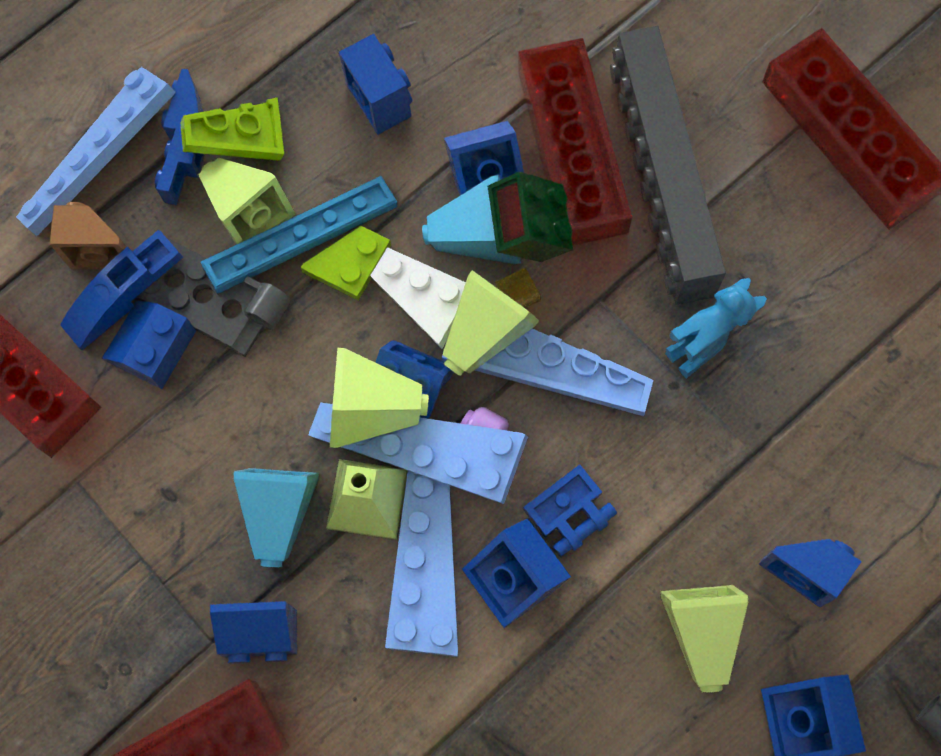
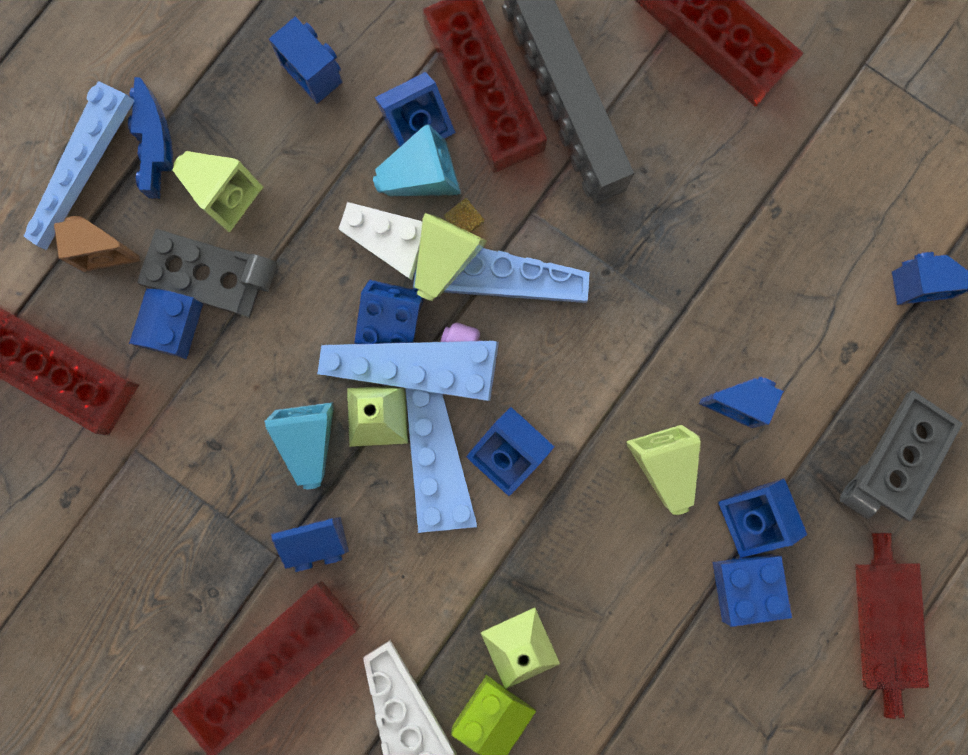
camera: 20 degrees left, 10 degrees up
blue slope [60,230,184,350] -> none
lime wing [180,97,284,161] -> none
dark azure tile [201,176,397,294] -> none
lime wing [301,226,391,301] -> none
yellowish green slope [330,348,429,448] -> none
dark green piece [487,171,573,262] -> none
blue plate [523,464,617,557] -> none
dark azure animal [665,278,767,379] -> none

